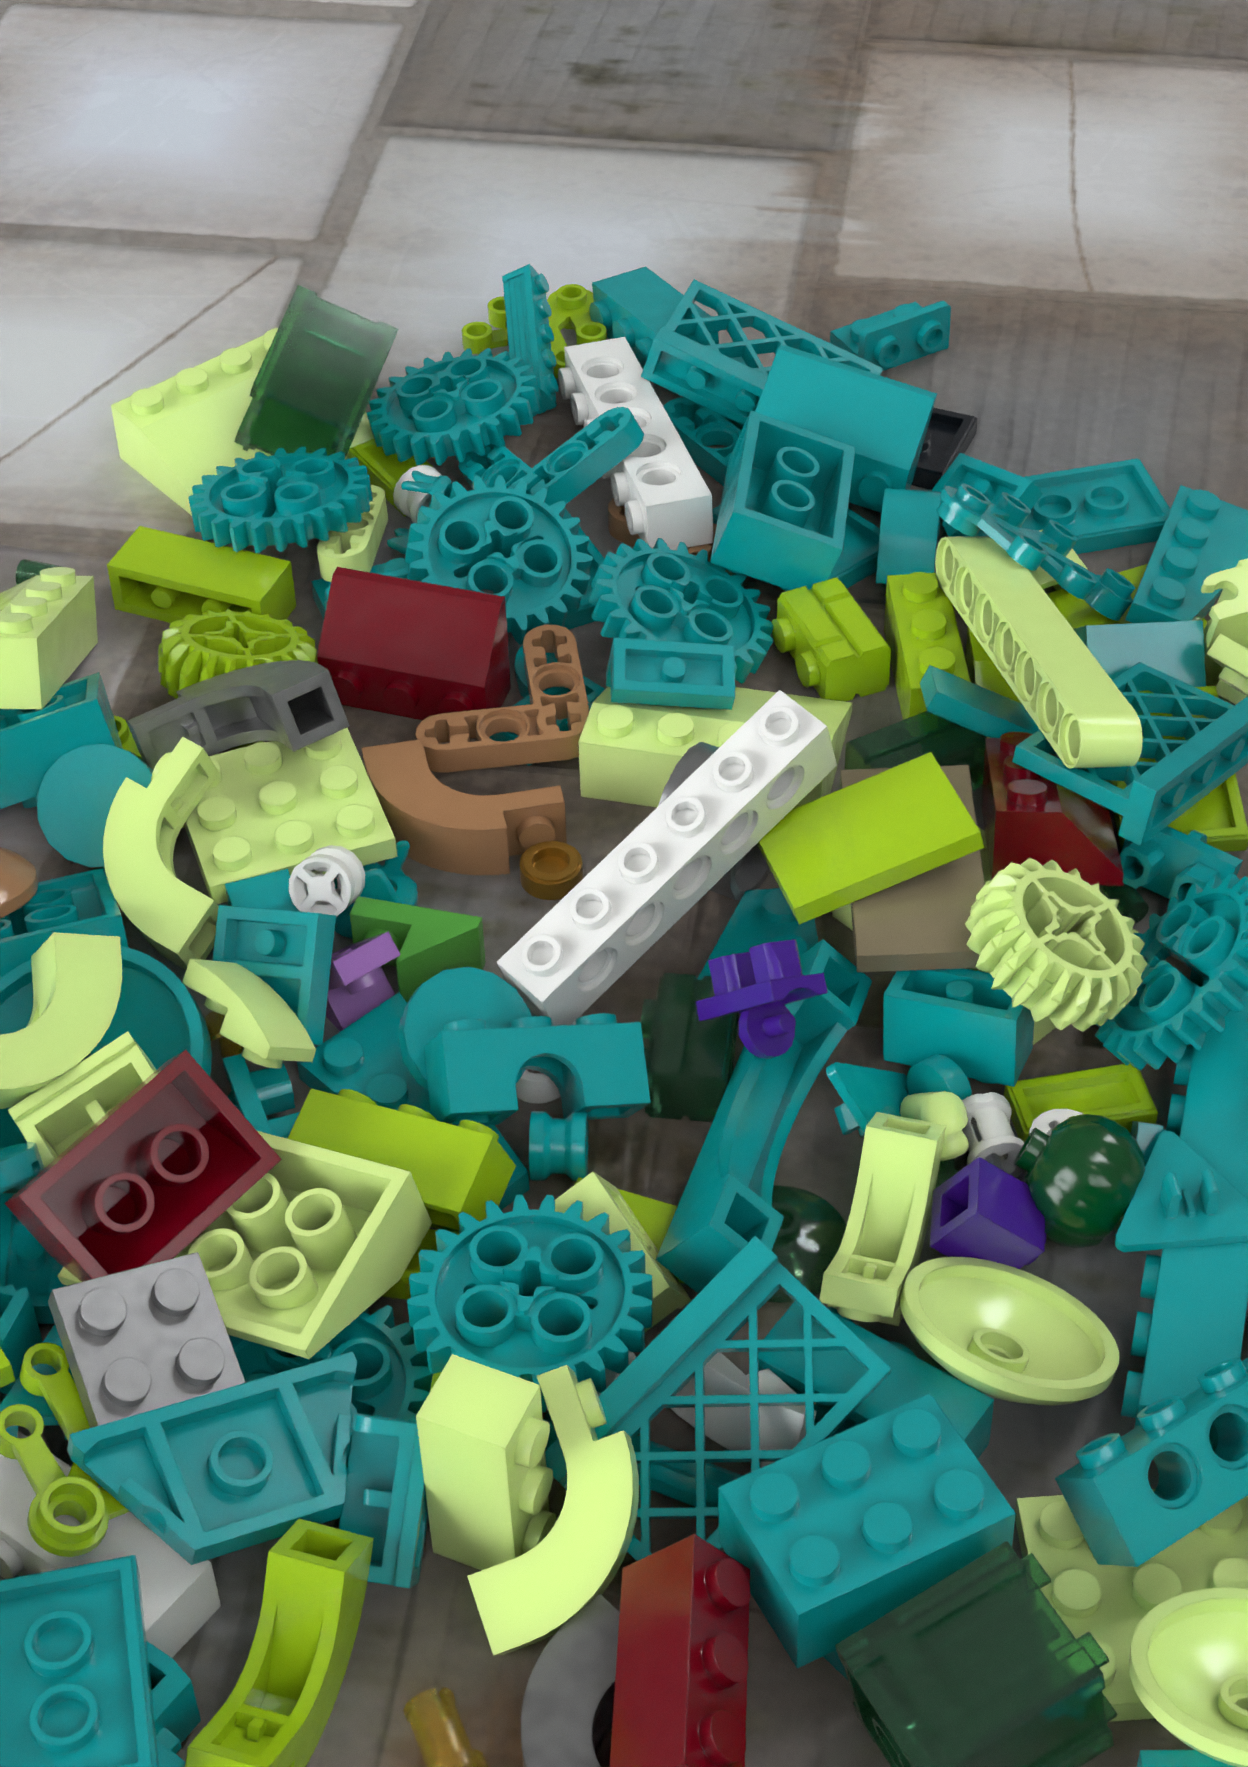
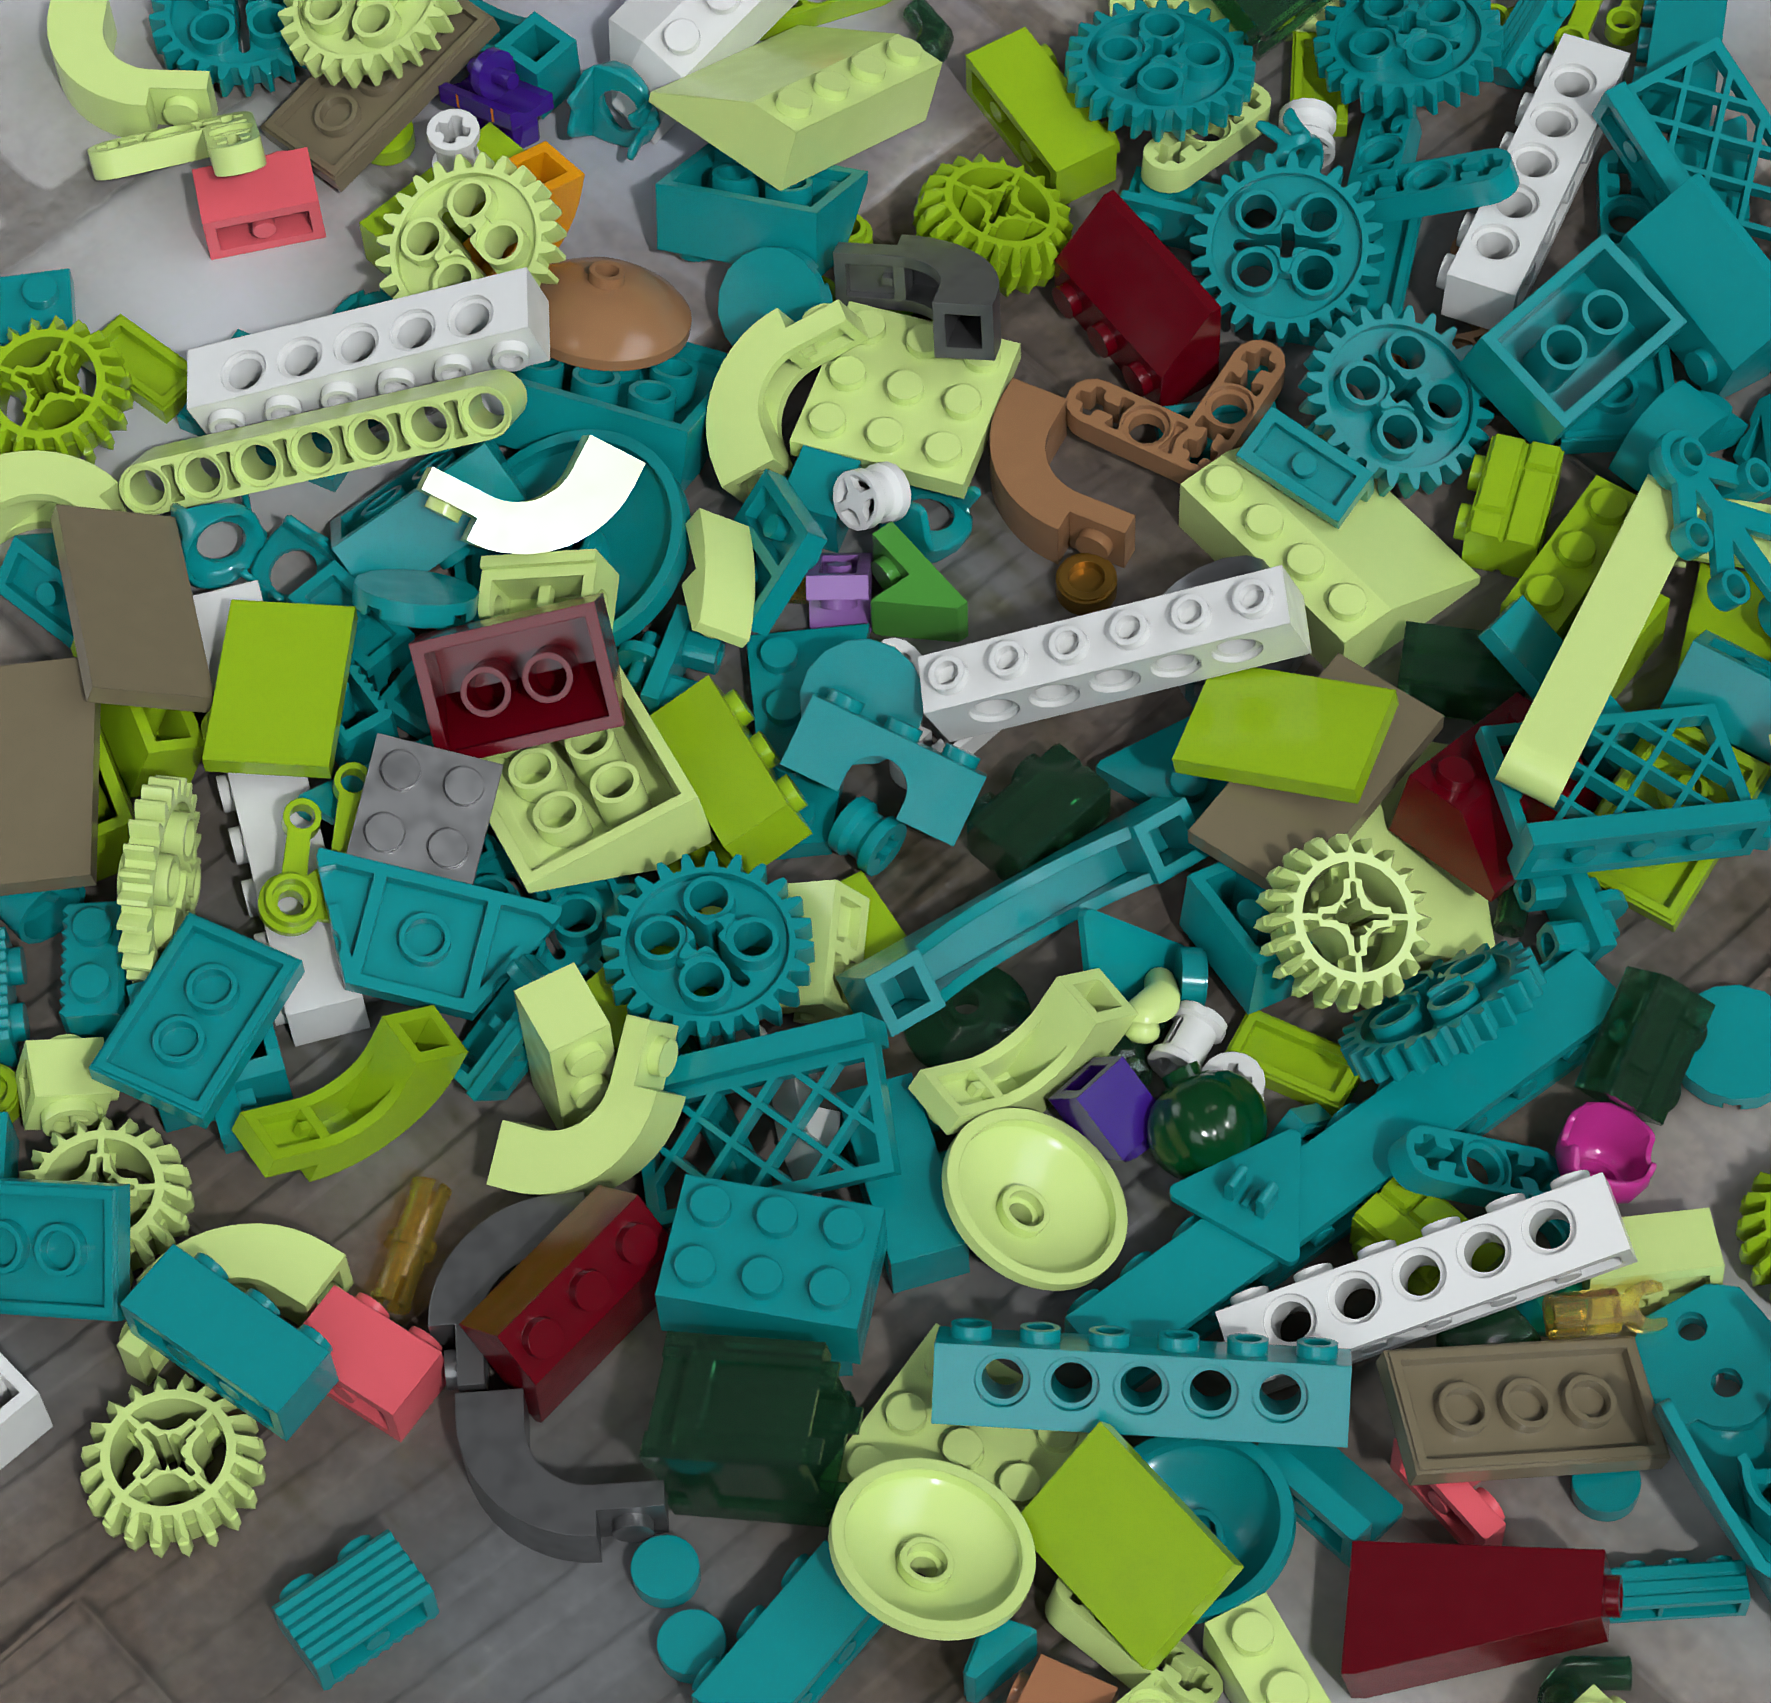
camera: 40 degrees right, 15 degrees up
dark purple hips [696,939,828,1059] -> none

